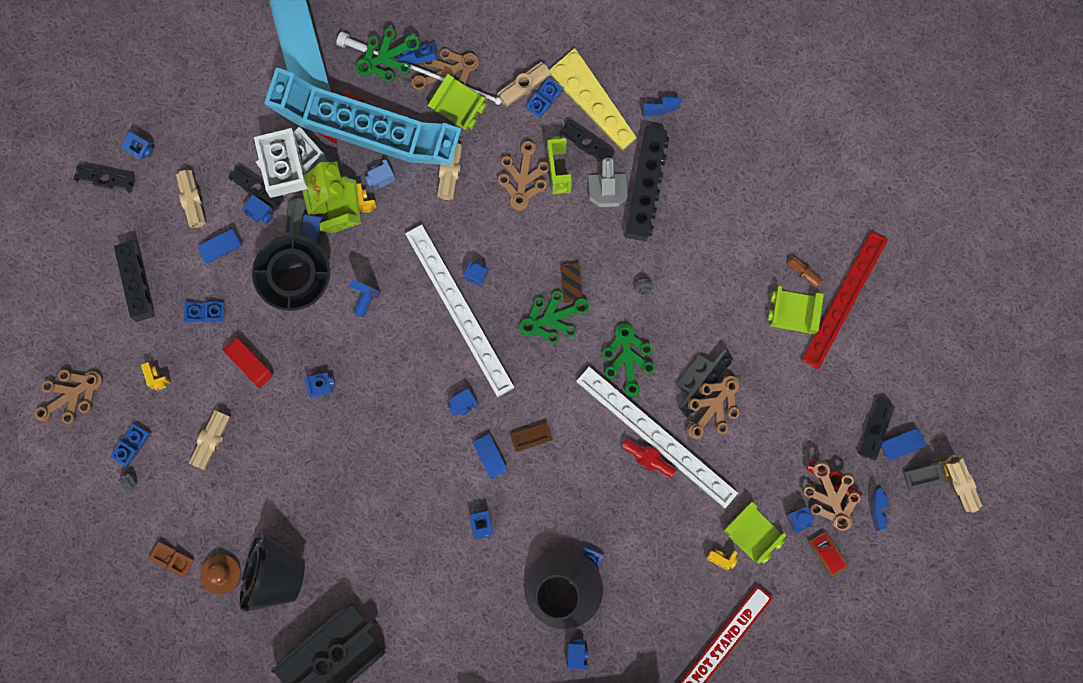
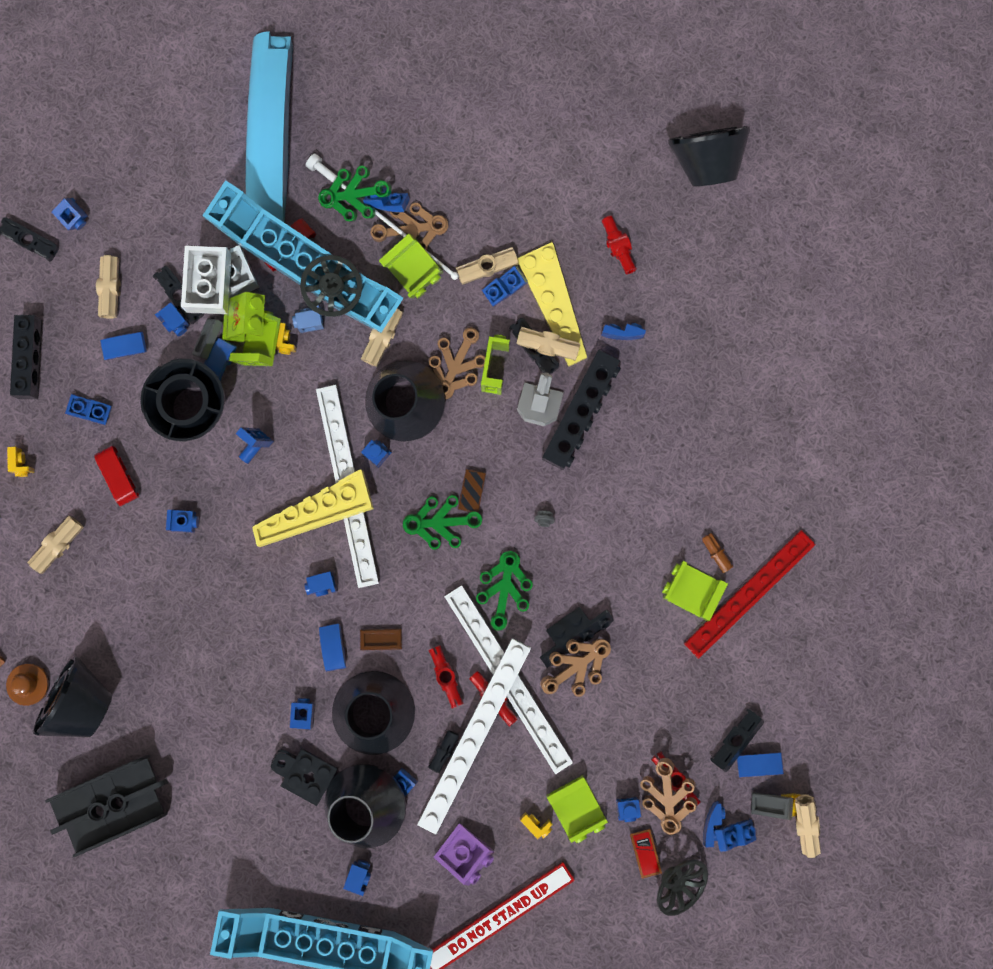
camera: 20 degrees right, 5 degrees up
none -> light yellow wing [252,470,374,547]
none -> black plate [271,748,338,806]
none -> pearl dark grey wheel [300,255,362,317]
none -> black cone [332,671,415,755]
none -> black cone [365,360,445,442]
none -> white plate [417,638,531,834]
none -> red pin [428,645,464,709]
none -> black pin [428,730,459,773]
none -> medium lavender plate [434,823,495,886]
none -> tan piece [517,327,580,361]
none -> red pin [602,215,636,275]
none -> pearl dark grey wheel [657,859,708,916]
none -> blue slope [715,819,756,852]

